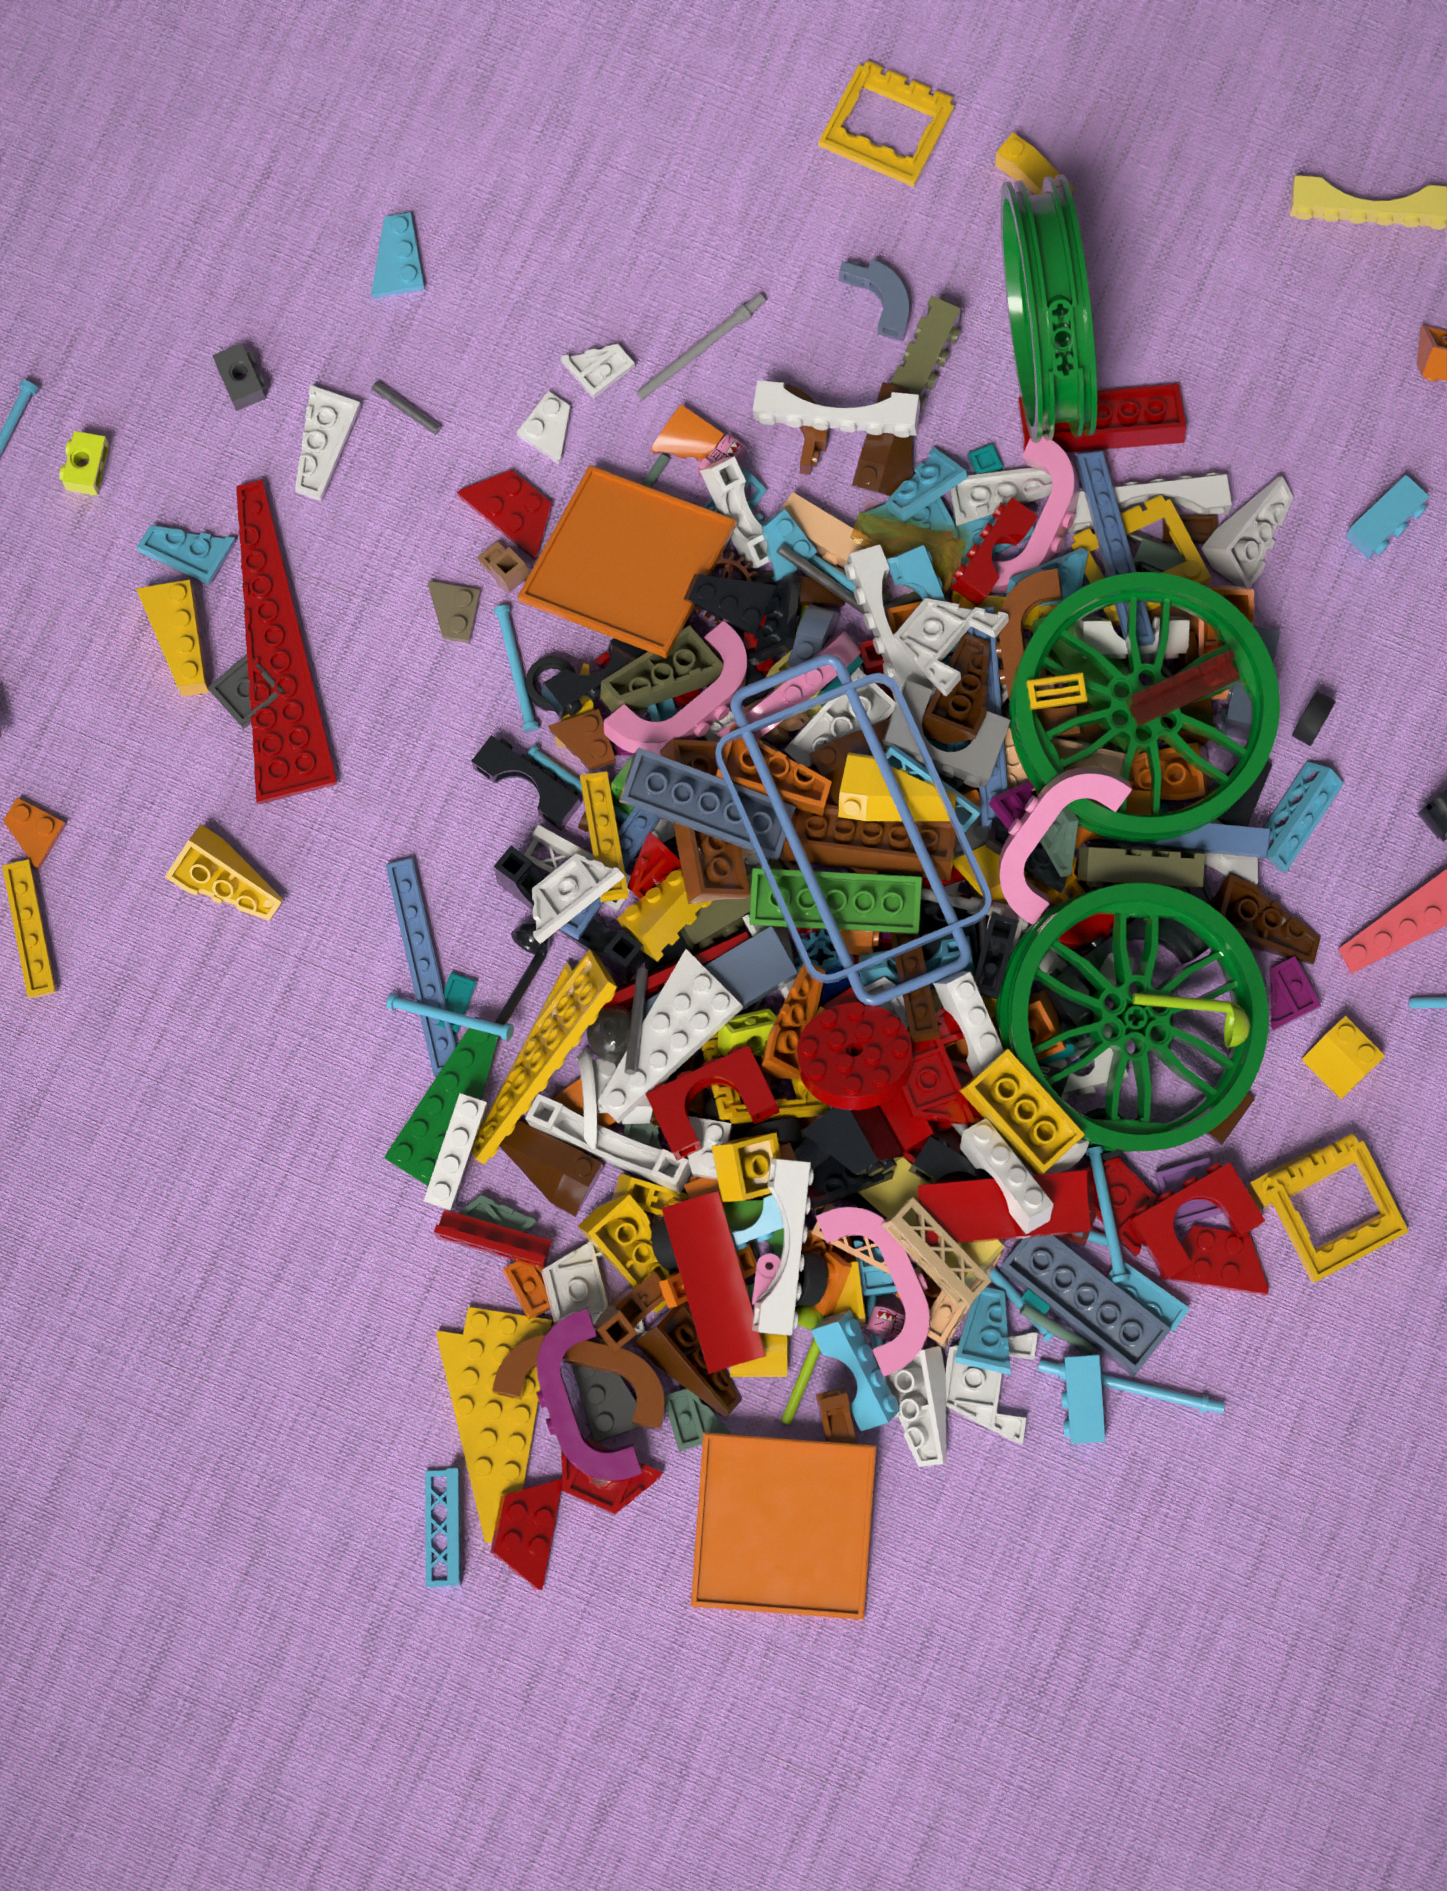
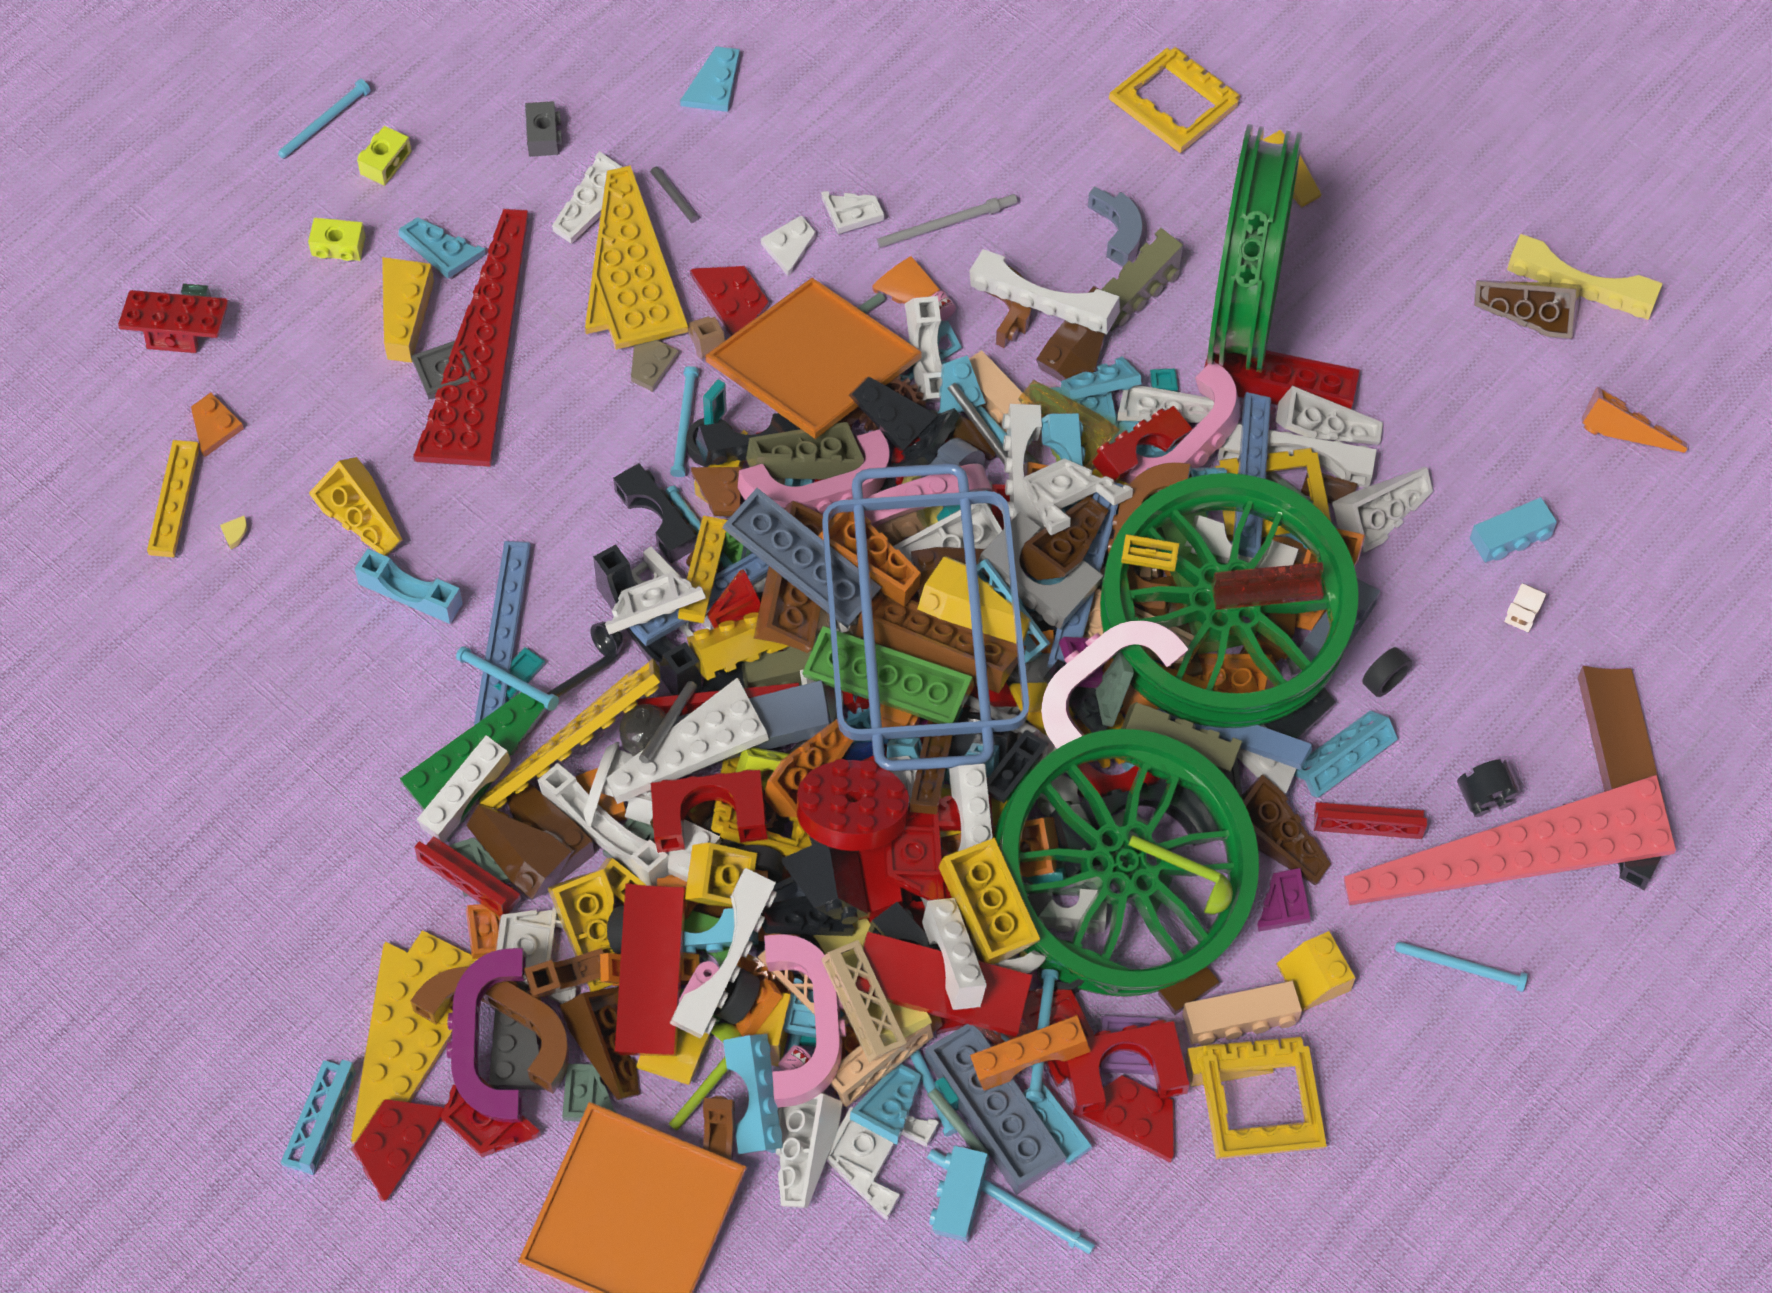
camera: 15 degrees right, 15 degrees down
none -> light yellow tile [220,516,247,550]
none -> neon yellow brick [308,217,366,261]
none -> medium azure arch [355,548,463,624]
none -> reddish brown wedge [466,804,574,899]
none -> yellow wing [585,165,688,350]
none -> teal tile [703,379,727,425]
none -> orange arch [970,1016,1091,1091]
none -> light nougat brick [1182,981,1302,1045]
none -> white wedge [1276,386,1383,445]
none -> red fence [1314,802,1427,839]
none -> reddish brown wedge [1474,280,1581,339]
none -> brick [1504,583,1547,633]

